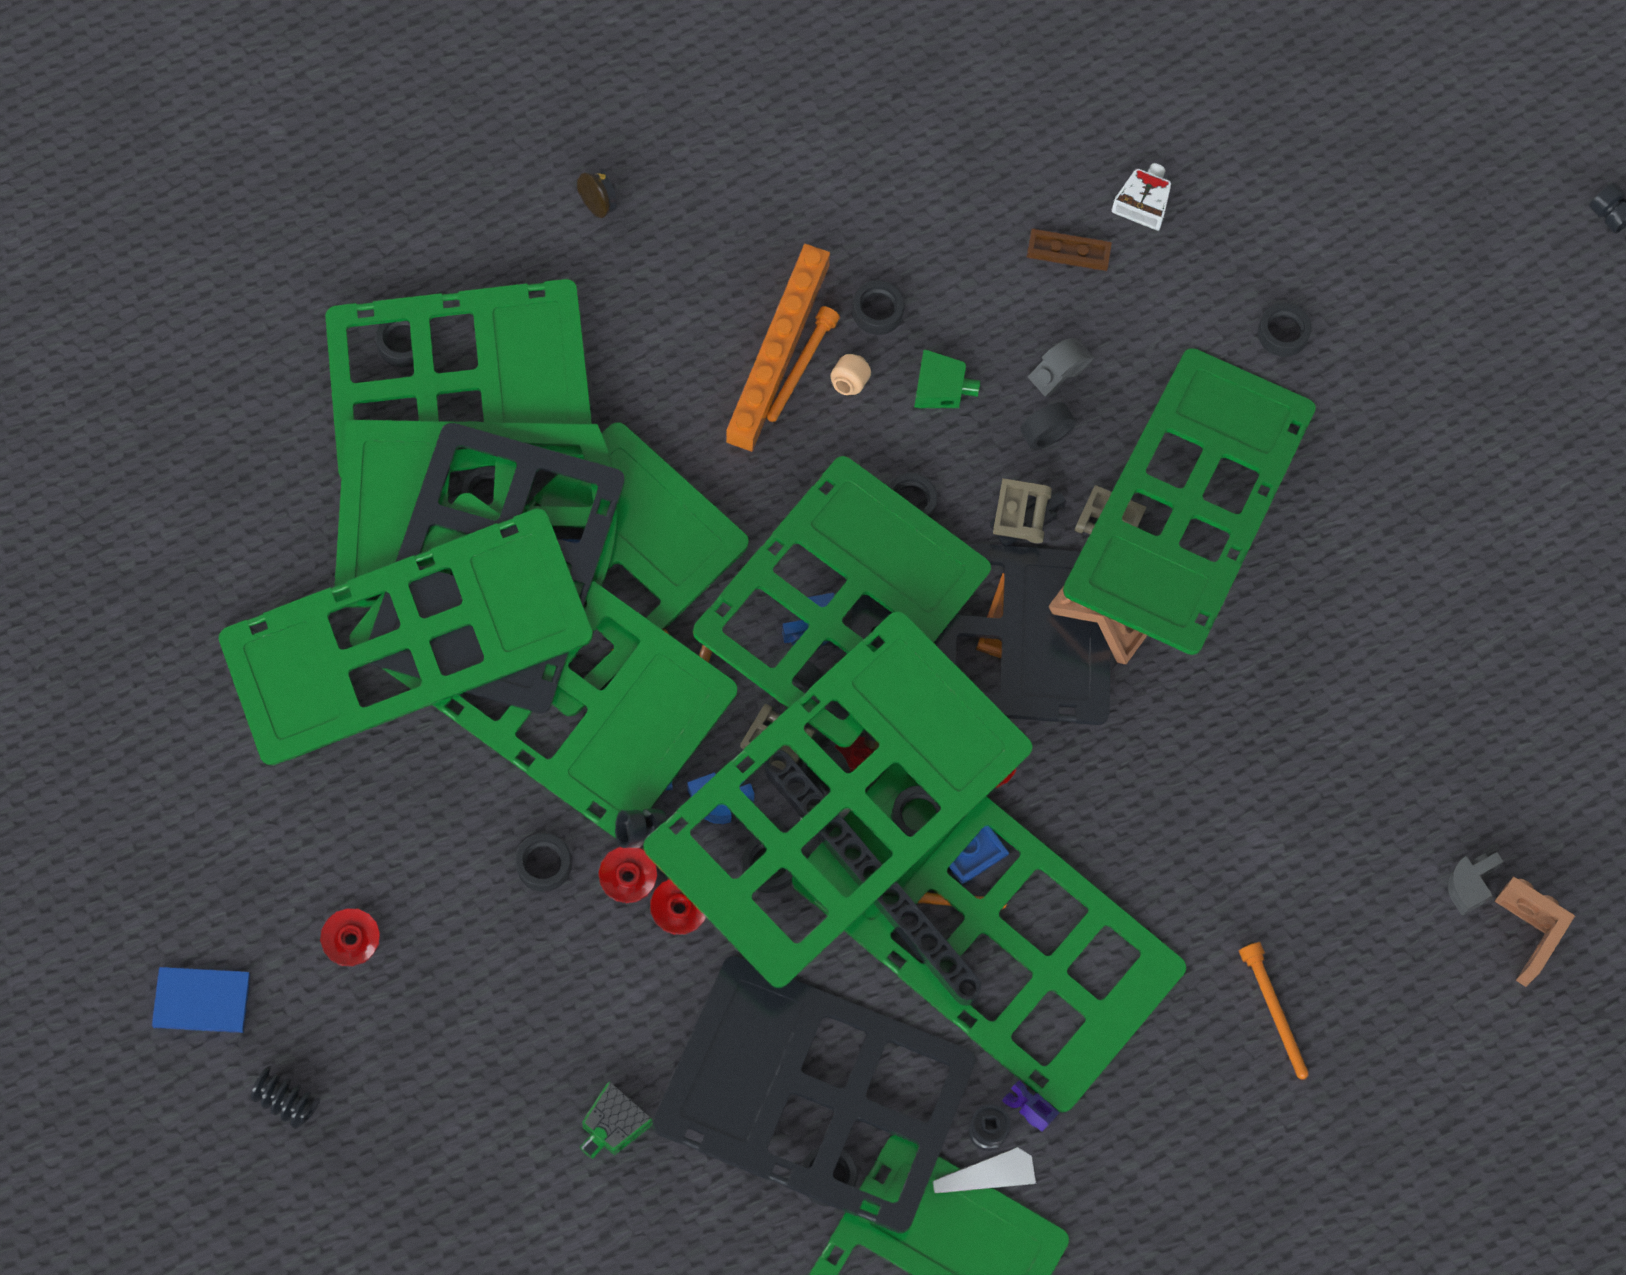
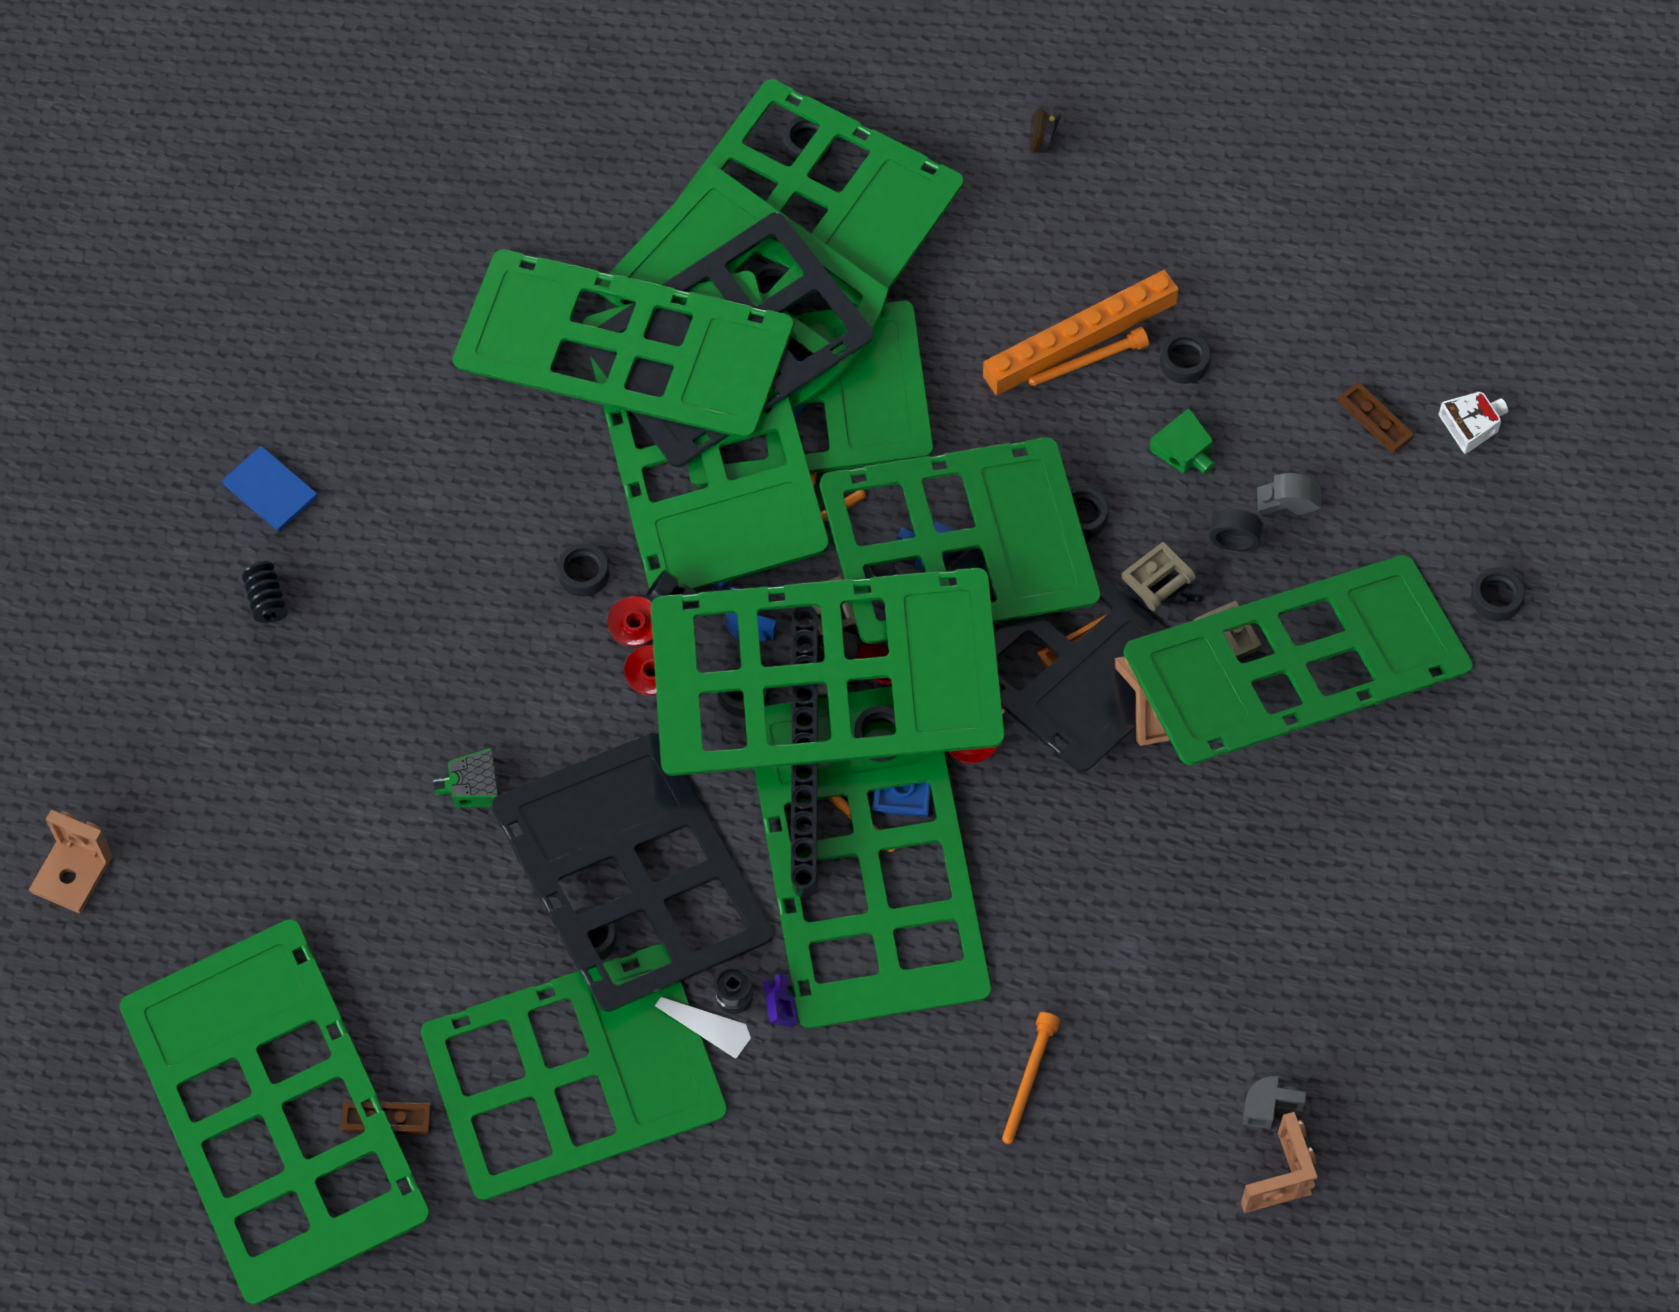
camera: 45 degrees right, 5 degrees down
red dish [320,908,380,966] -> none
light nougat head [831,354,871,395] -> none

